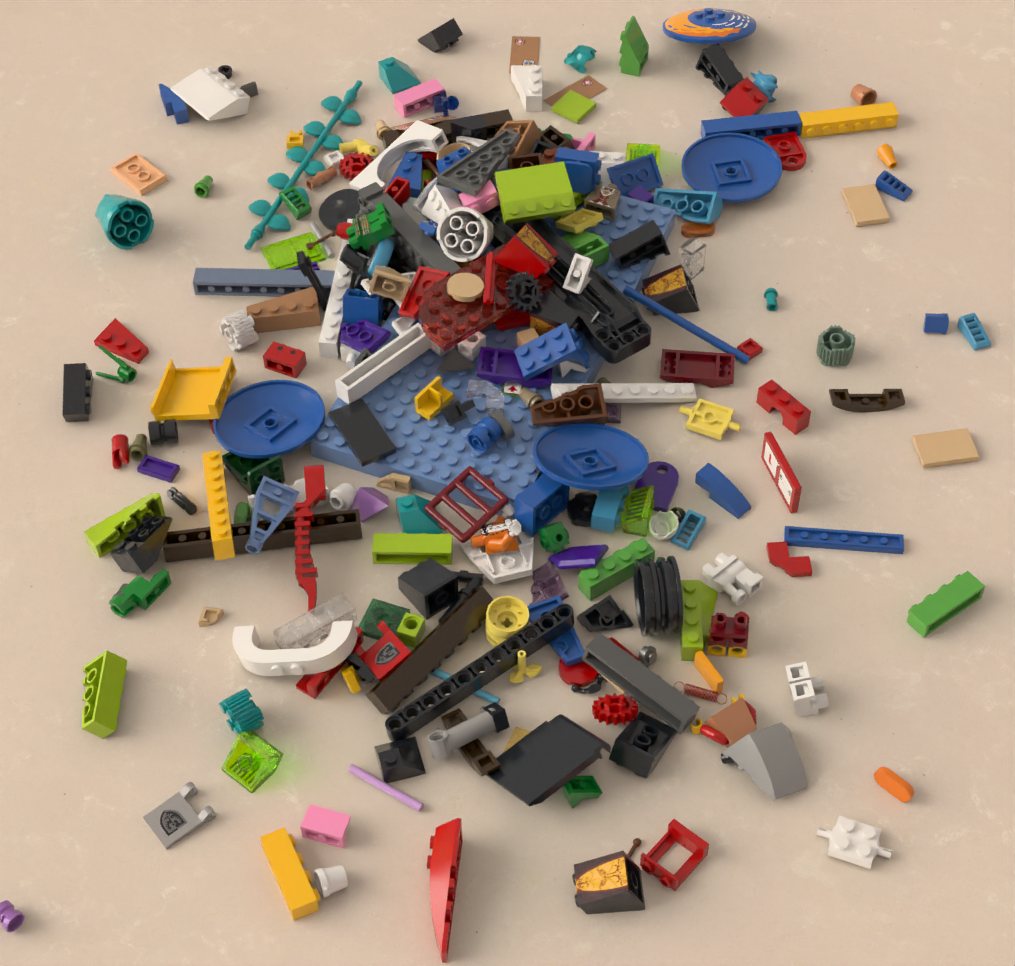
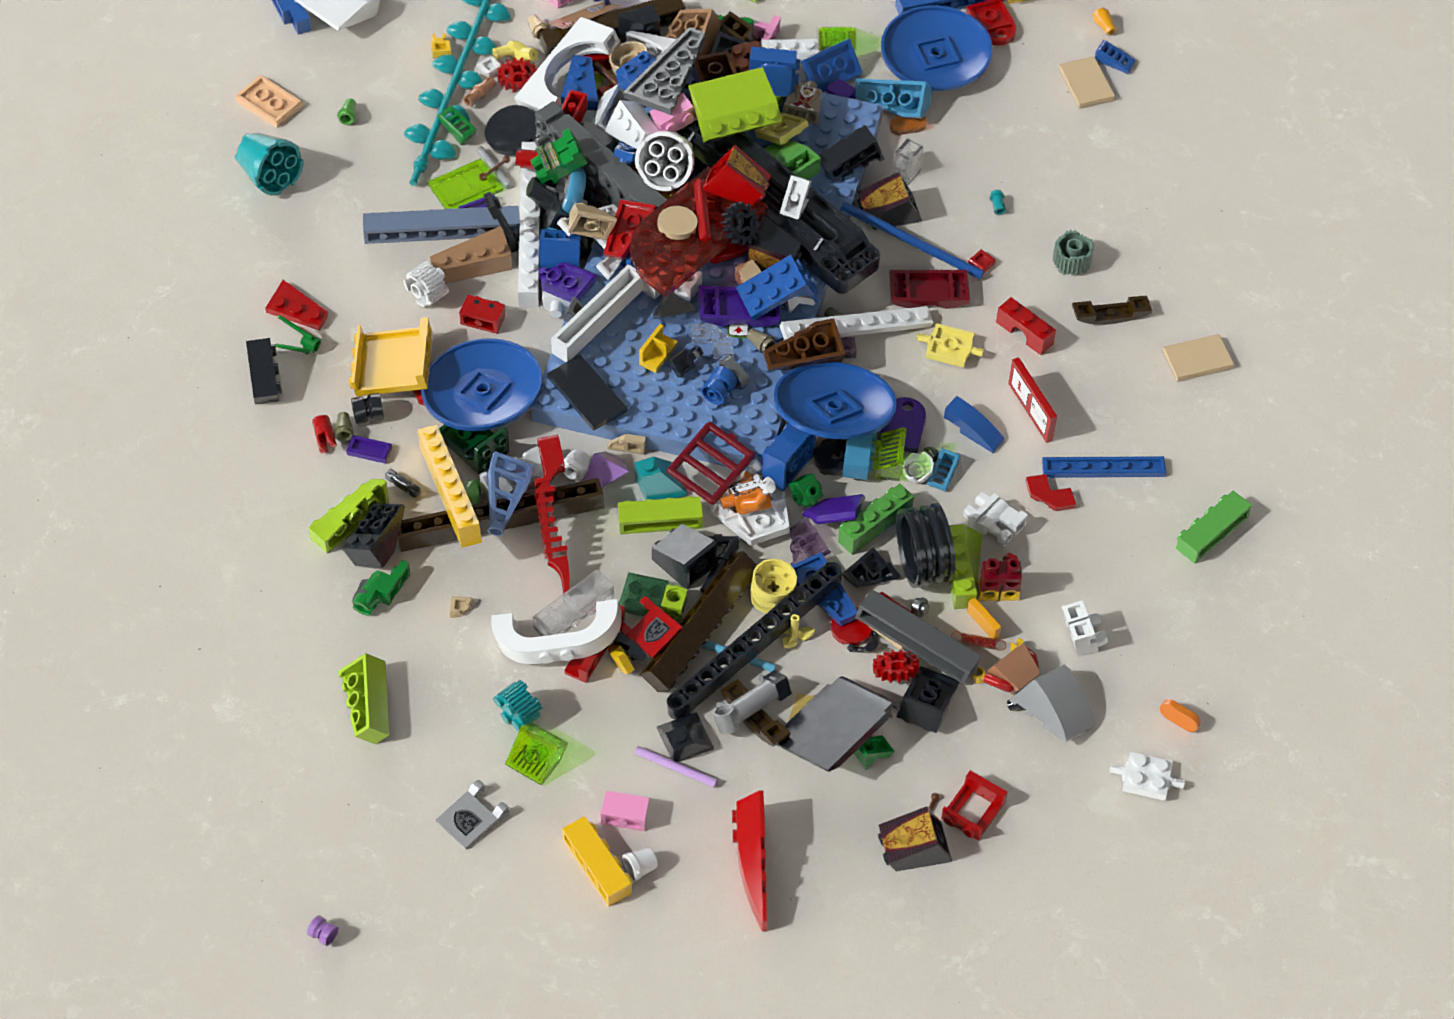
camera: 10 degrees left, 5 degrees up
blue tile [923,313,949,334] -> none
dark azure slope [957,313,991,350] -> none

